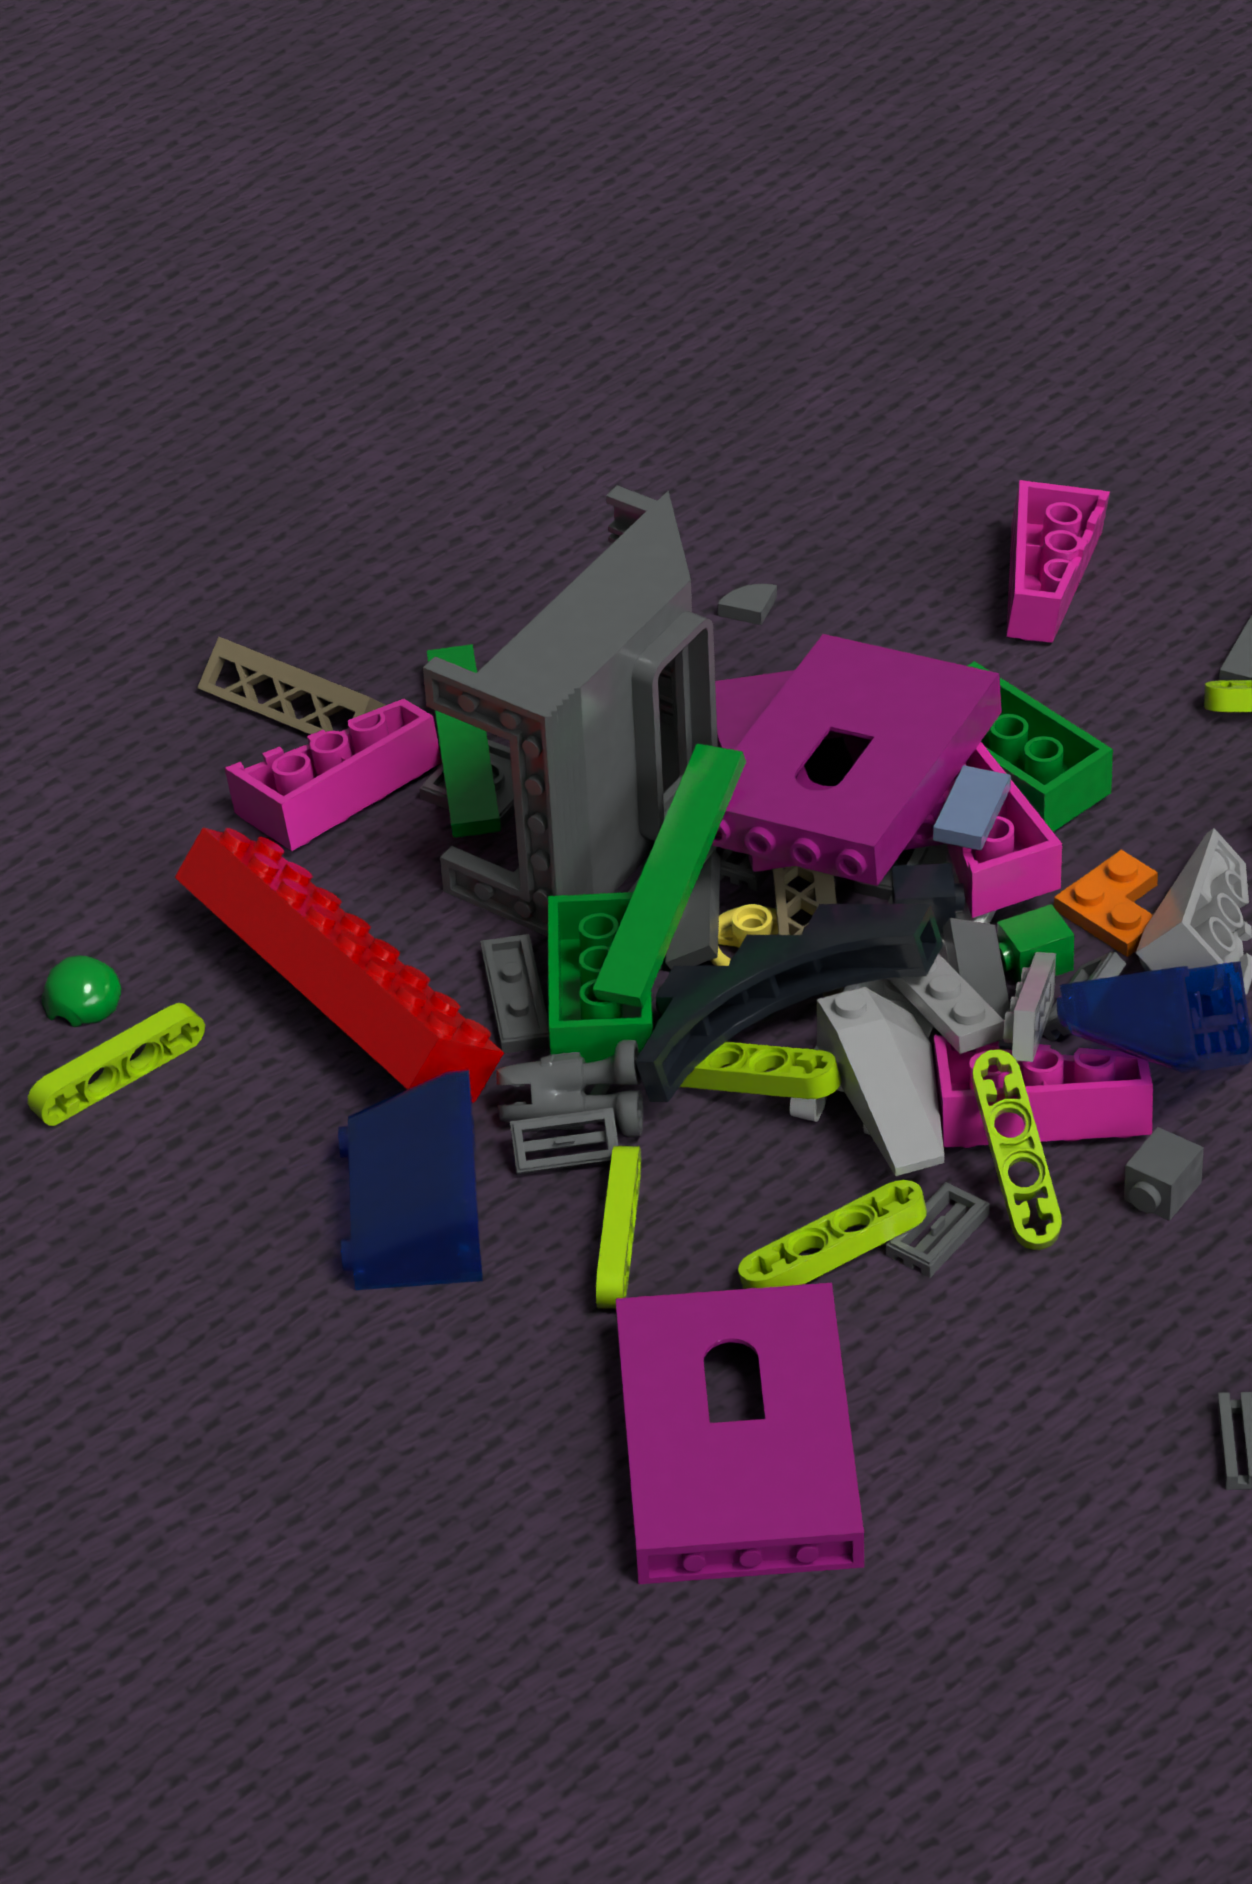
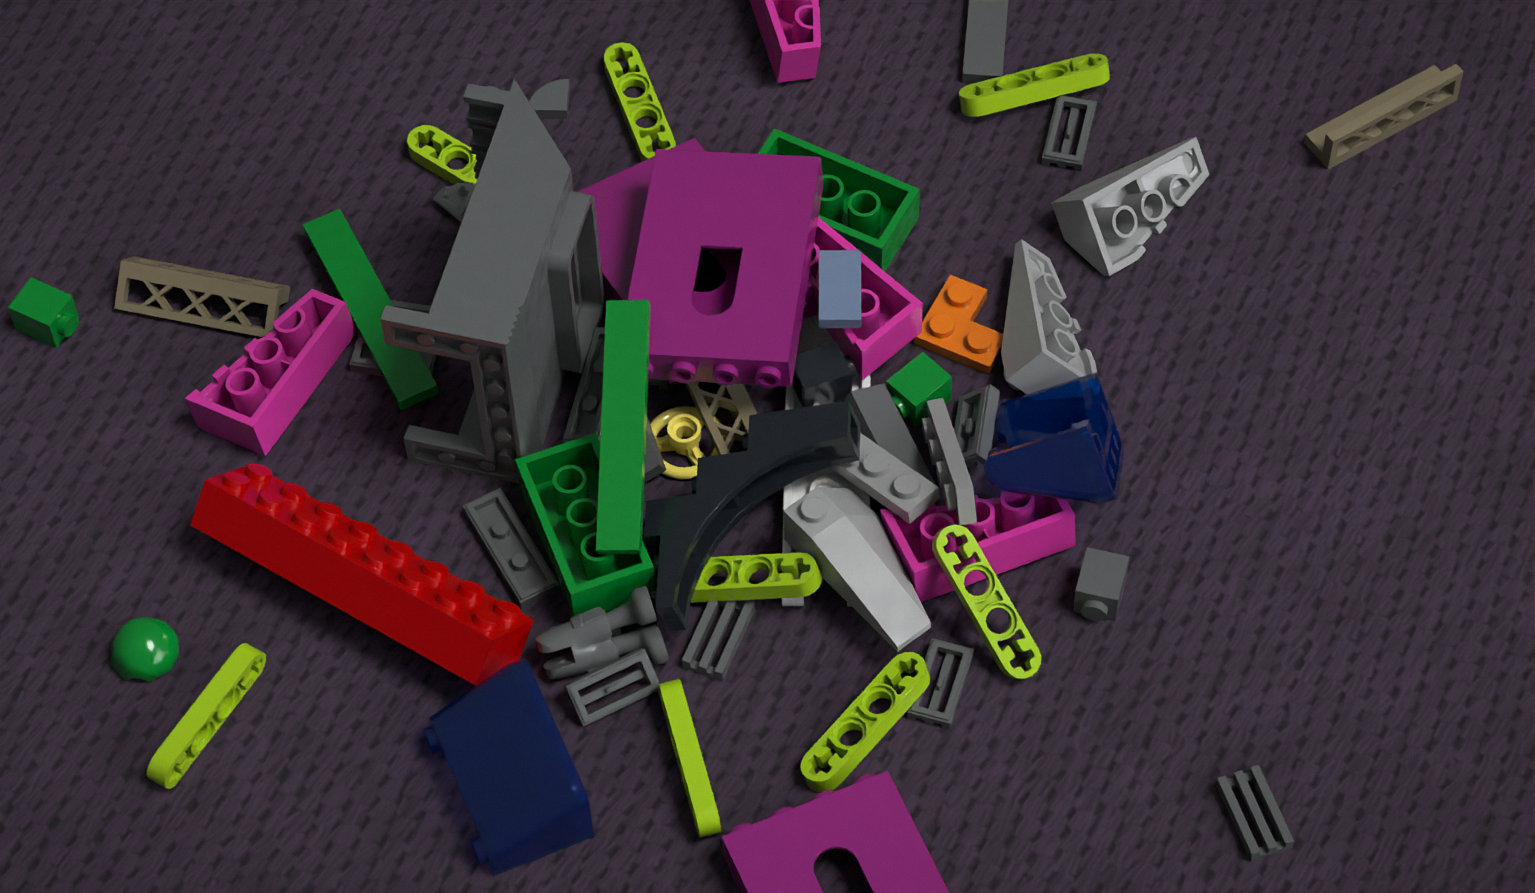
camera: 20 degrees left, 15 degrees up
none -> green brick [8,277,79,348]
none -> lime beam [604,42,676,162]
none -> dark grey tile [682,600,755,681]

